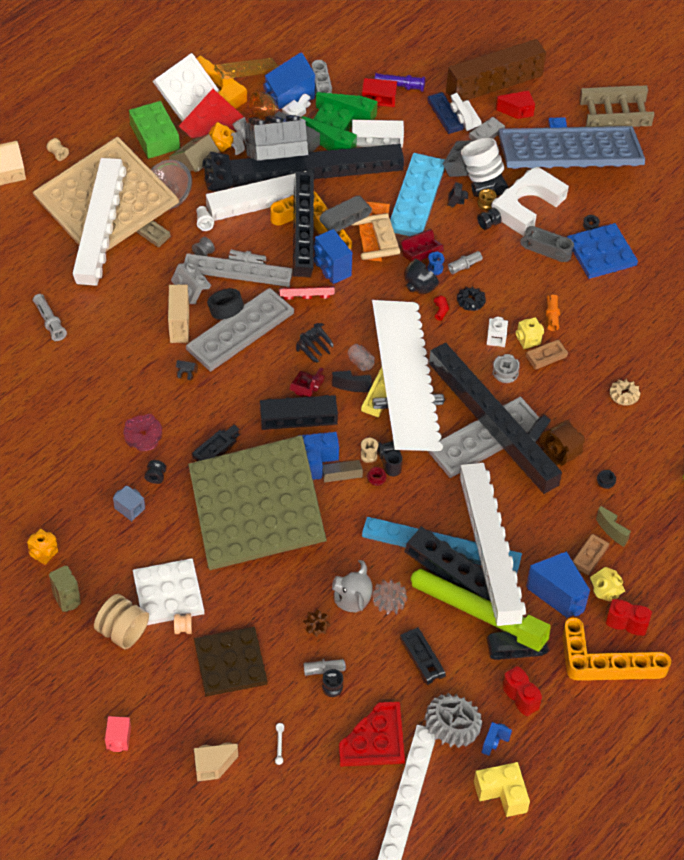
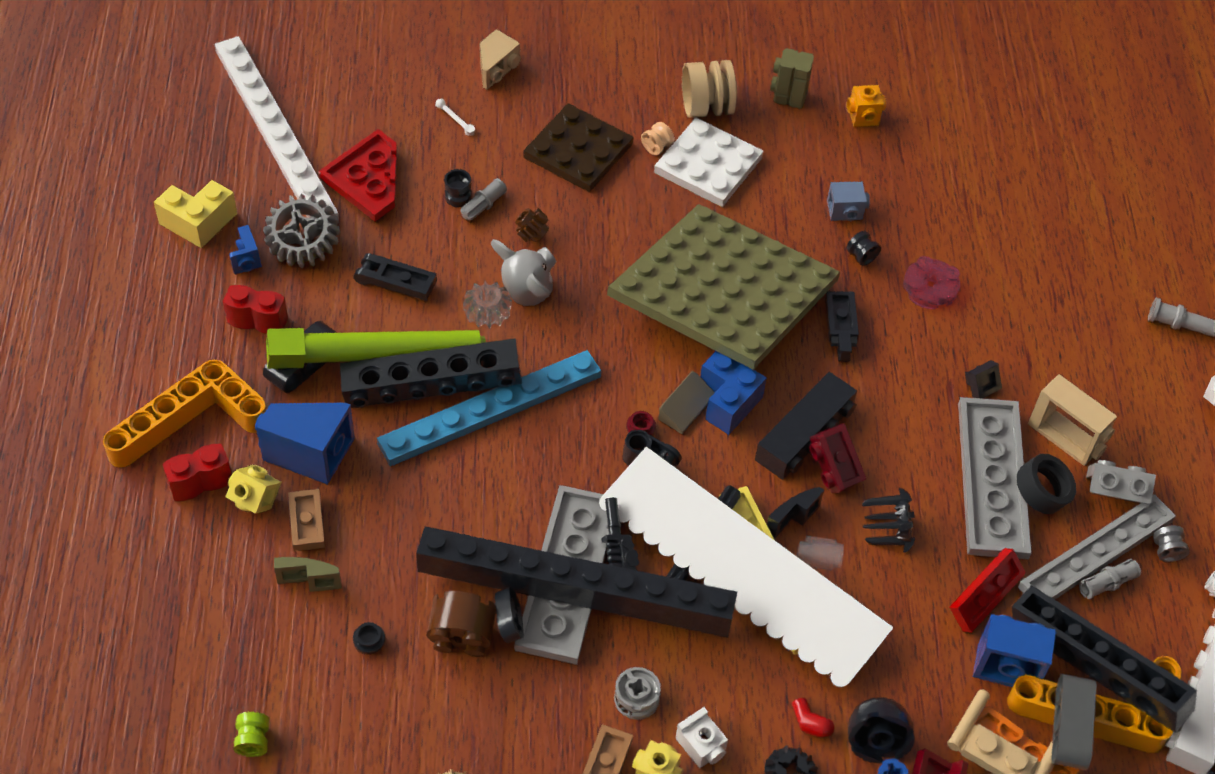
camera: 135 degrees right, 0 degrees up
coral brick [105,716,131,752] -> none
tan bush [361,438,378,463] -> none
white brick [460,463,526,626] -> none
none -> black piece [601,497,639,570]

